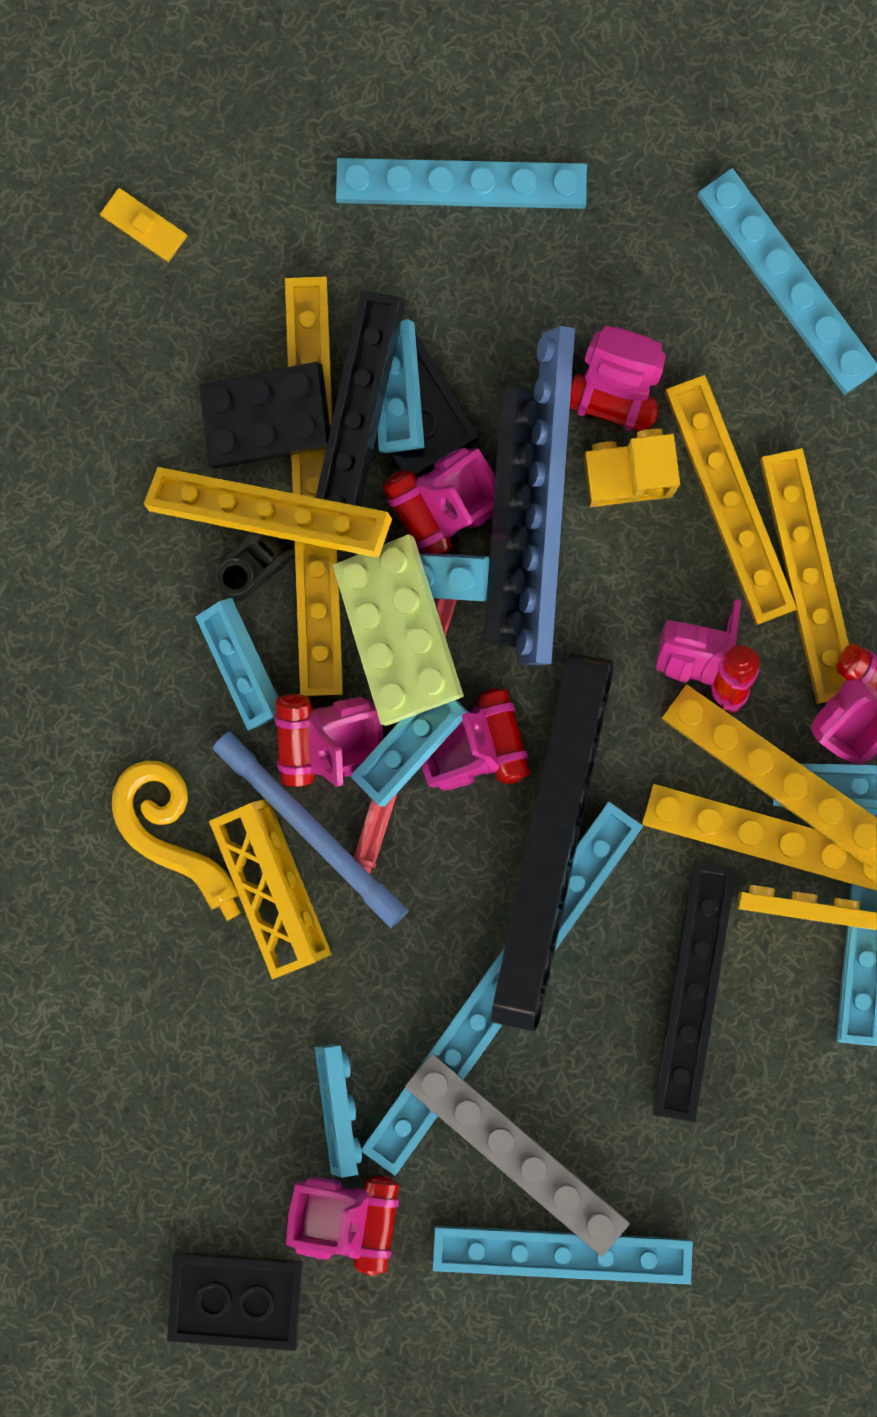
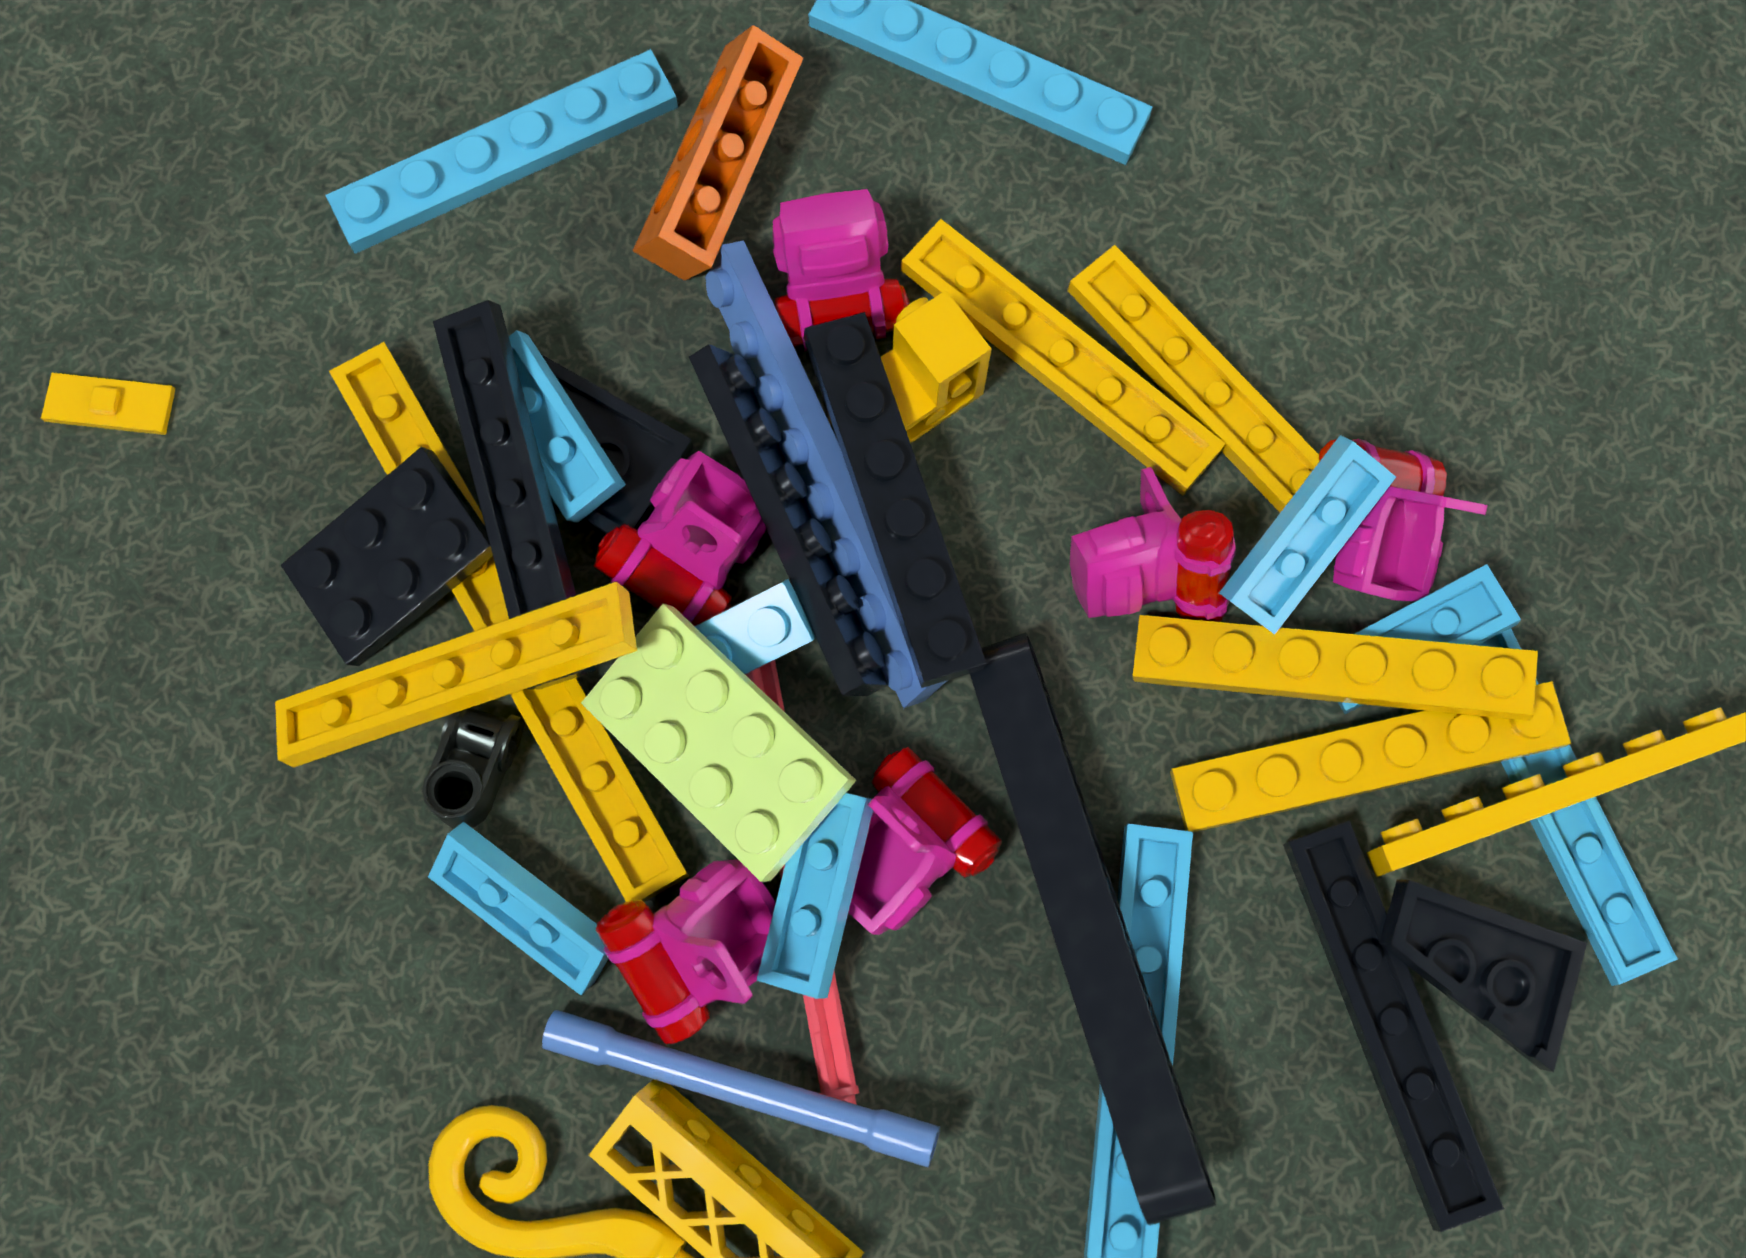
camera: 30 degrees left, 10 degrees down
none -> orange brick [633,25,803,280]
none -> black plate [803,312,987,688]
none -> medium azure plate [1219,435,1396,635]
none -> black wing [1379,879,1587,1072]

